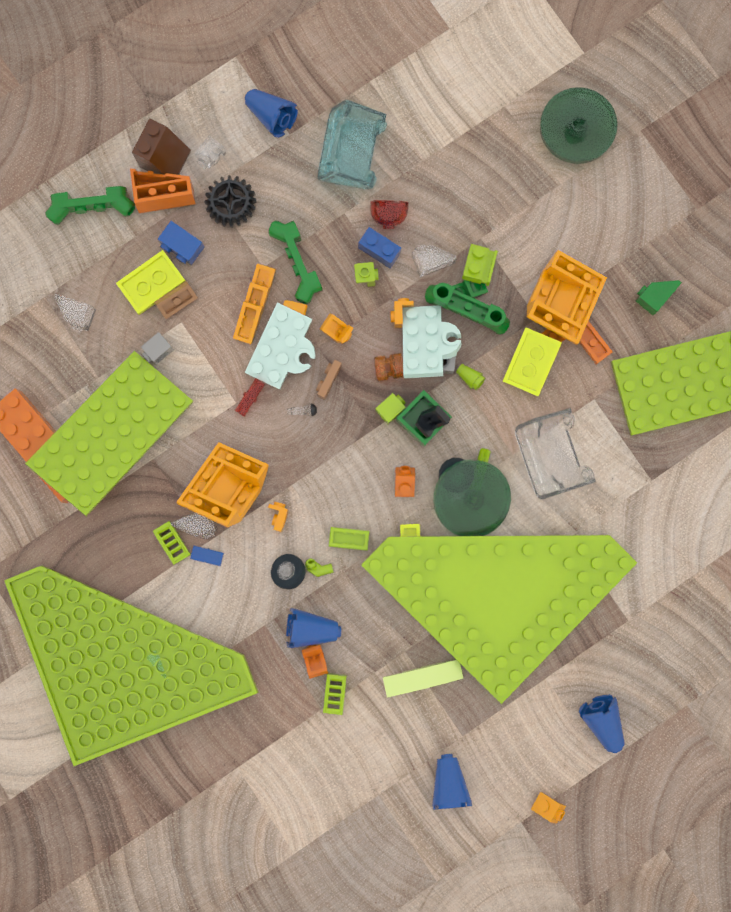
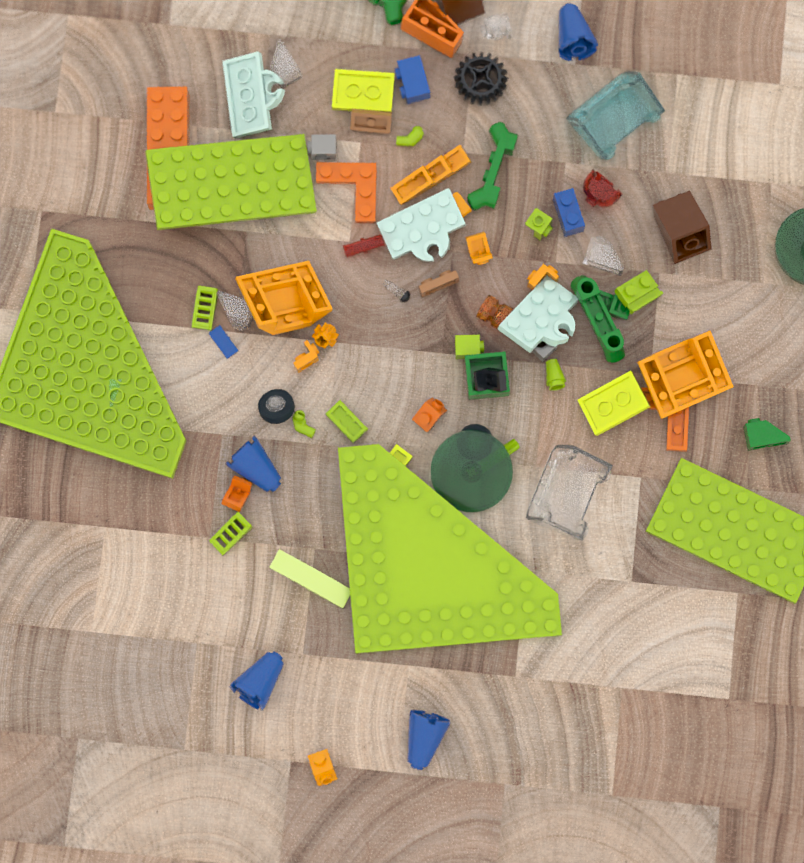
camera: 45 degrees right, 5 degrees down
none -> light aqua plate [222,51,285,139]
none -> light orange gear [312,322,339,349]
none -> orange plate [316,162,377,223]
none -> lime arm [396,126,424,146]
none -> reddish brown slope [653,191,712,264]

